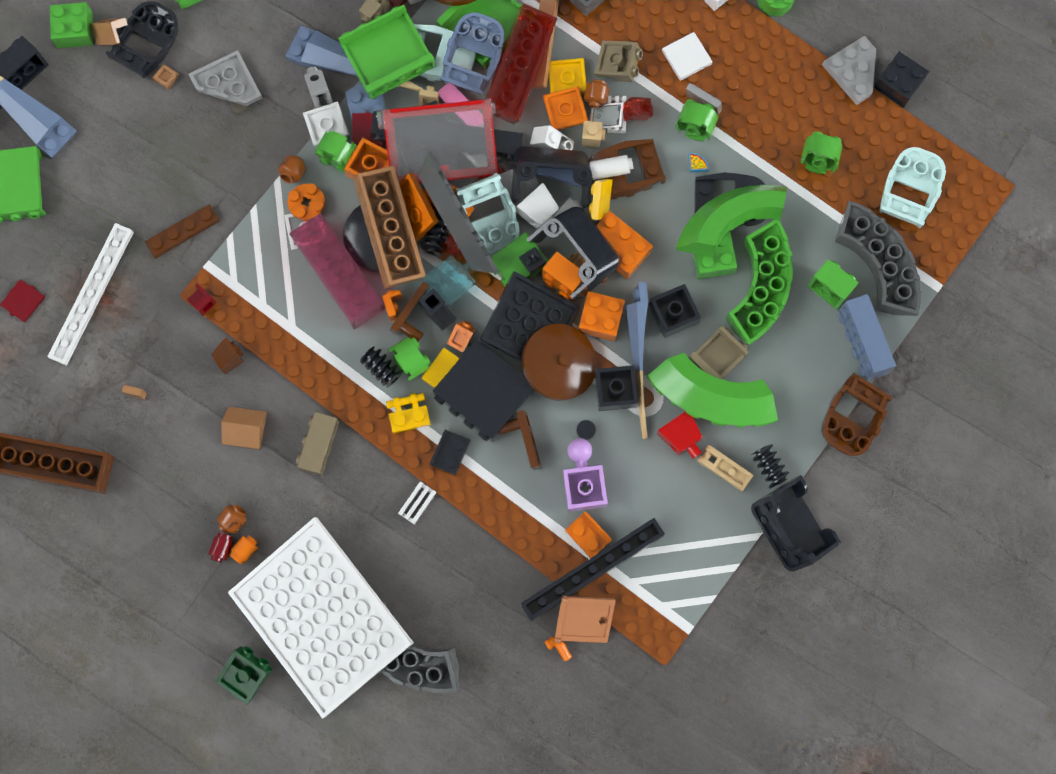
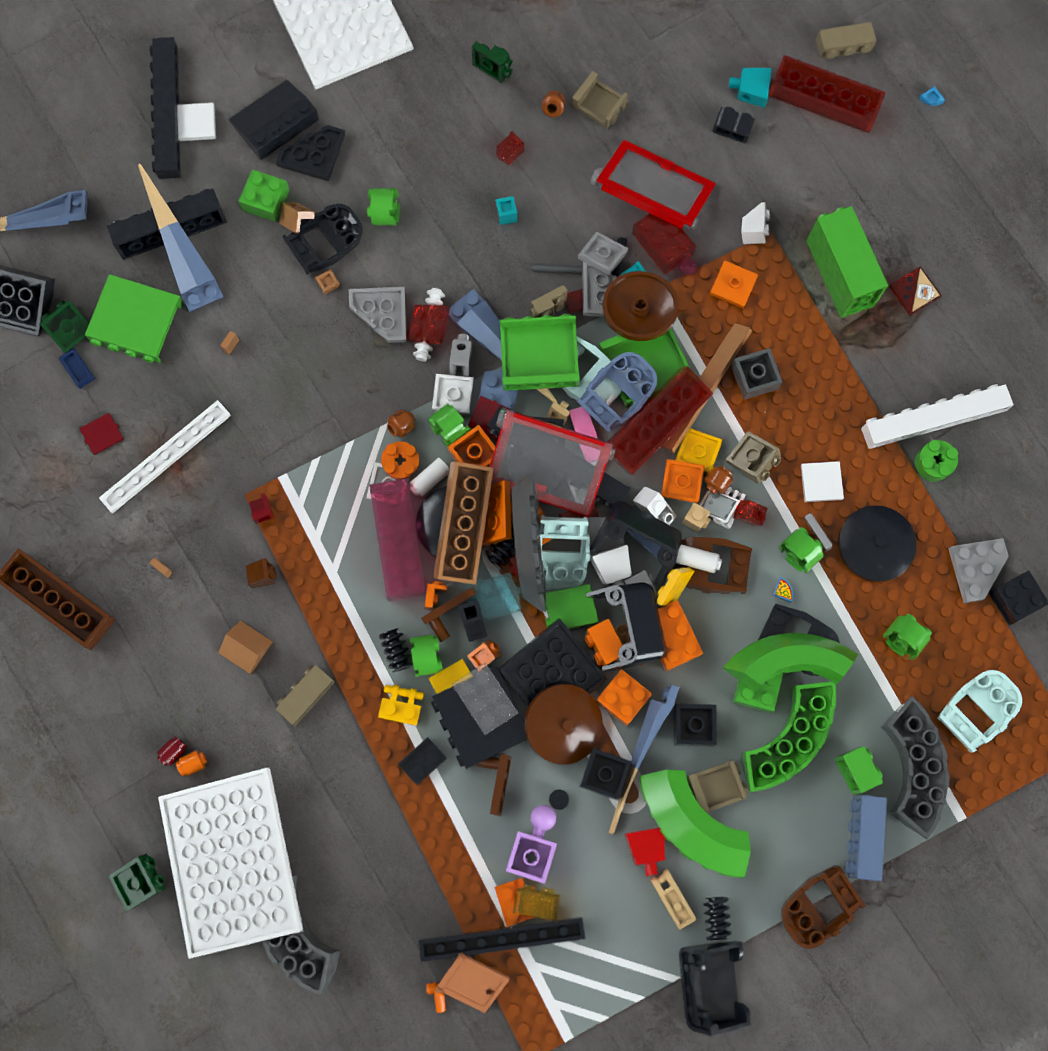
camera: 20 degrees right, 0 degrees up
reddish brown plate [144,204,220,259] -> none
dark orange head [217,504,247,534] -> none
white tile [398,481,437,525] -> none
black tile [519,247,546,274] -> none
none -> medium nougat tile [220,331,239,355]
none -> clear red plate [406,288,450,362]
none -> white brick [409,457,450,497]
none -> clear plate [452,663,518,735]
none -> clear yellow brick [513,885,560,920]
none -> black dish [838,505,916,582]

